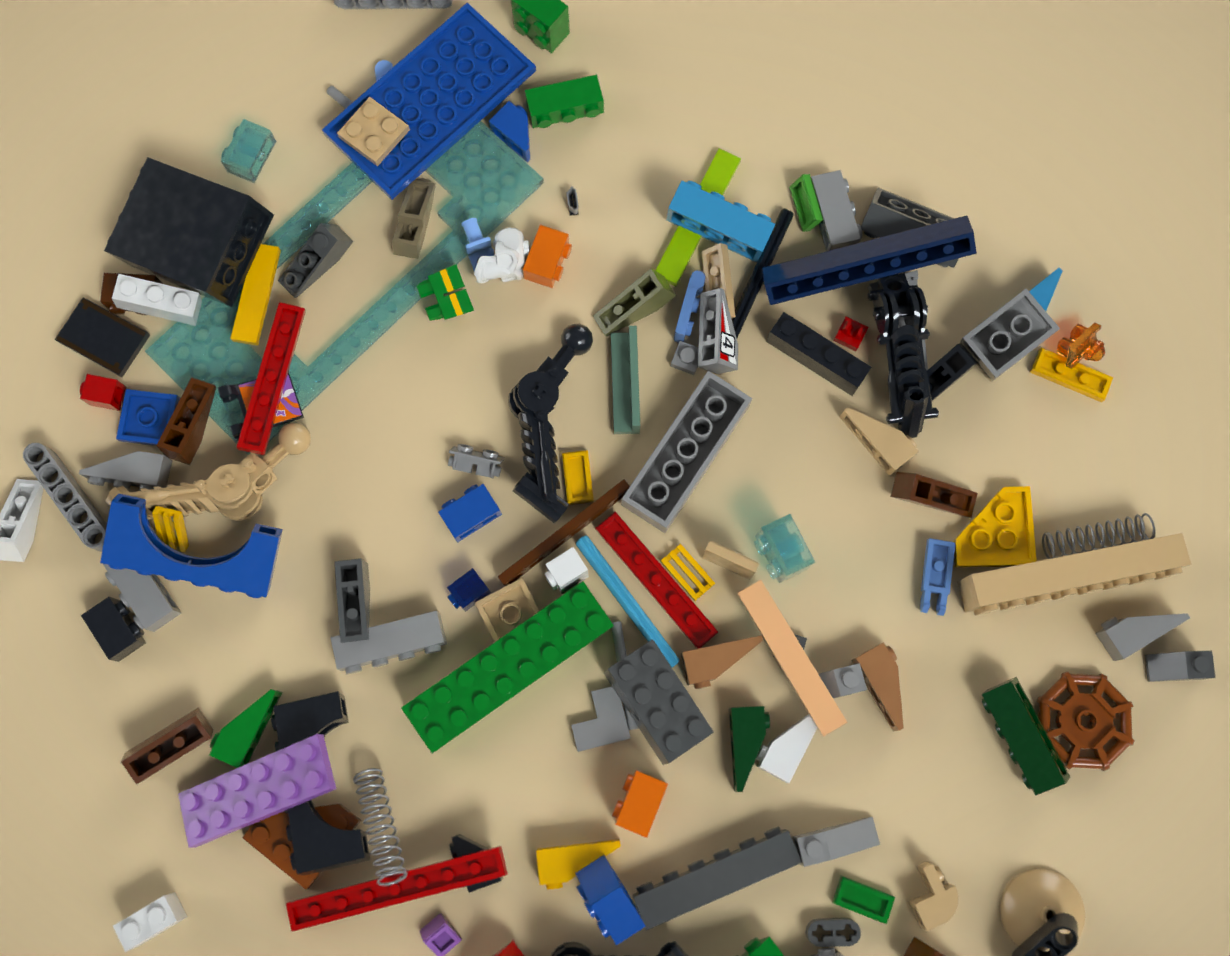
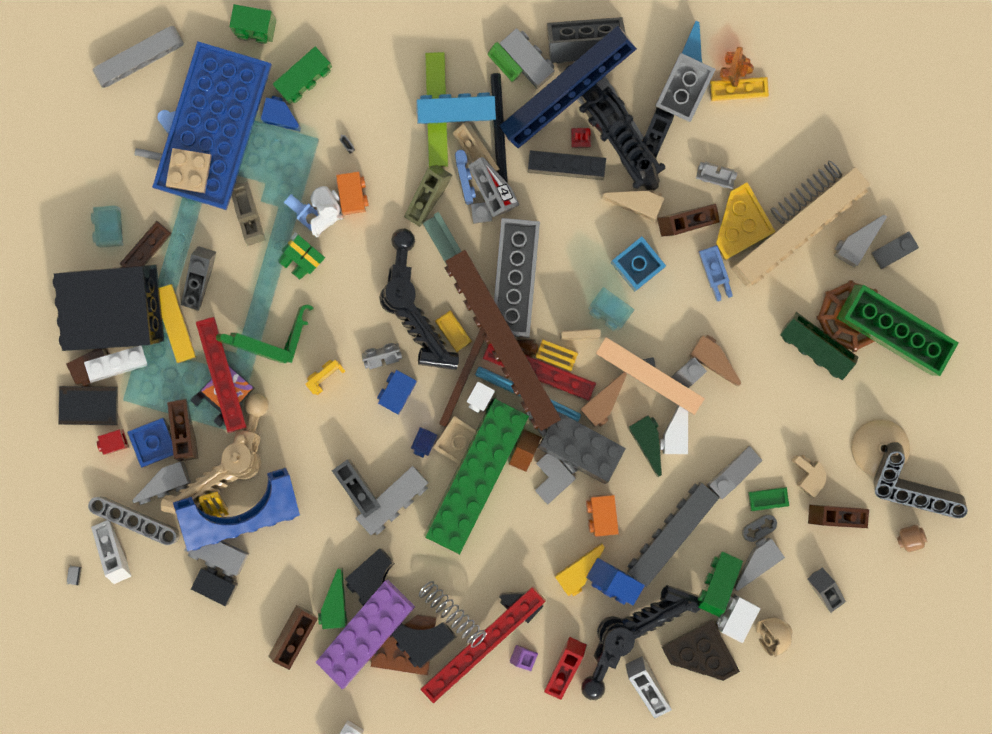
camera: 25 degrees left, 10 degrees up
none -> reddish brown tile [120,221,172,267]
none -> green hinge [216,305,314,364]
none -> yellow piece [305,360,346,395]
none -> reddish brown brick [444,250,561,431]
none -> dark orange slope [509,429,542,472]
none -> reddish brown cone [517,339,538,358]
none -> dark azure brick [611,236,666,292]
none -> light grey hinge [696,161,737,189]
none -> green brick [837,285,959,376]

